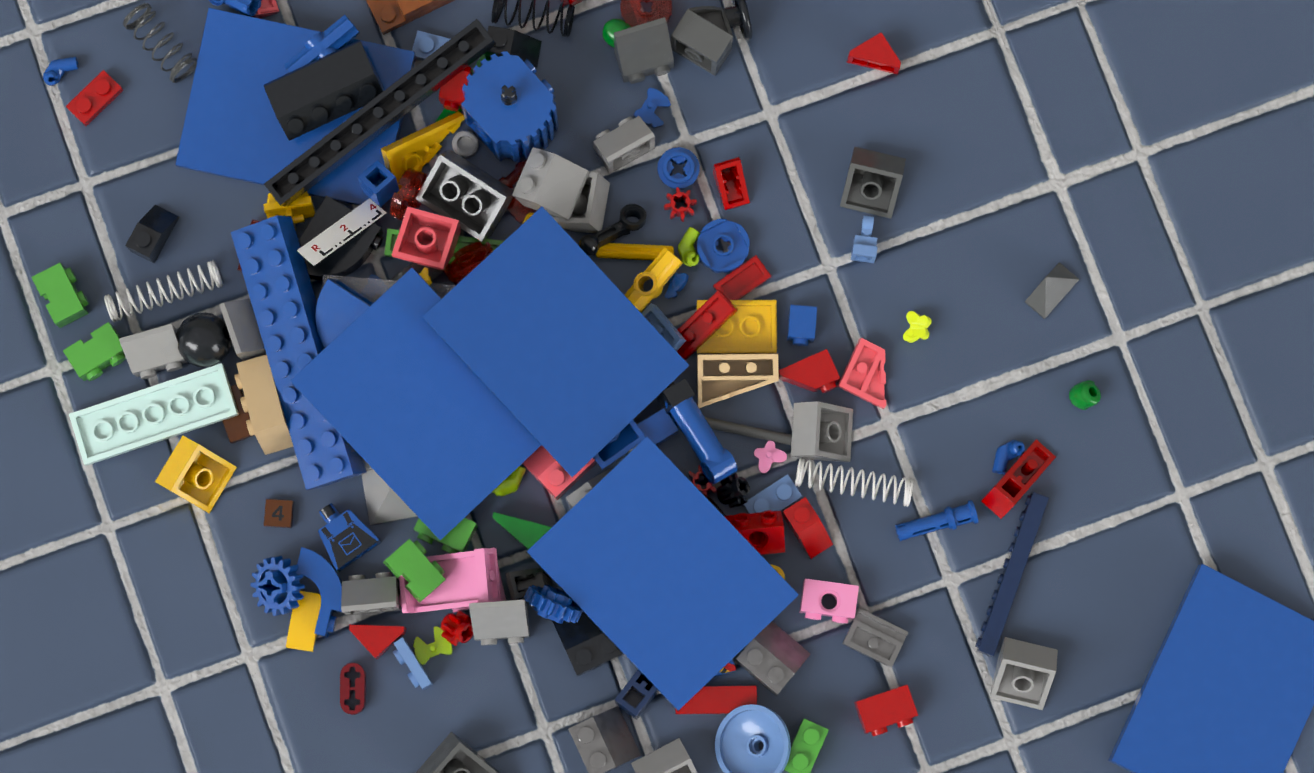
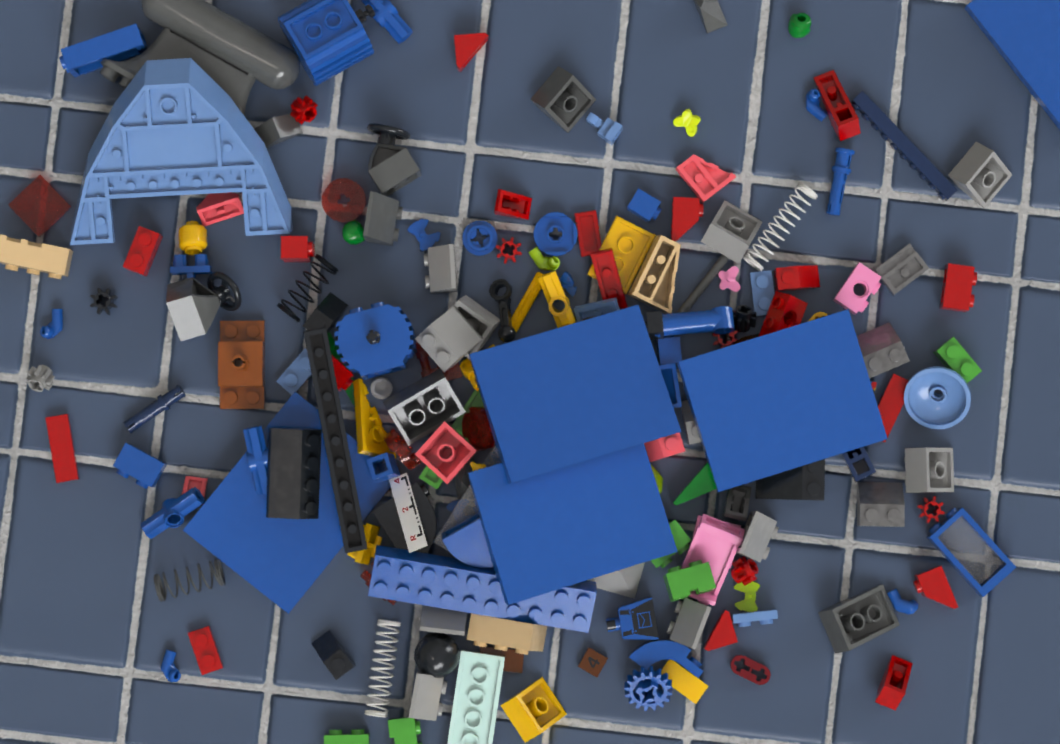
camera: 60 degrees left, 5 degrees up
blue gear [524,585,583,624] -> none

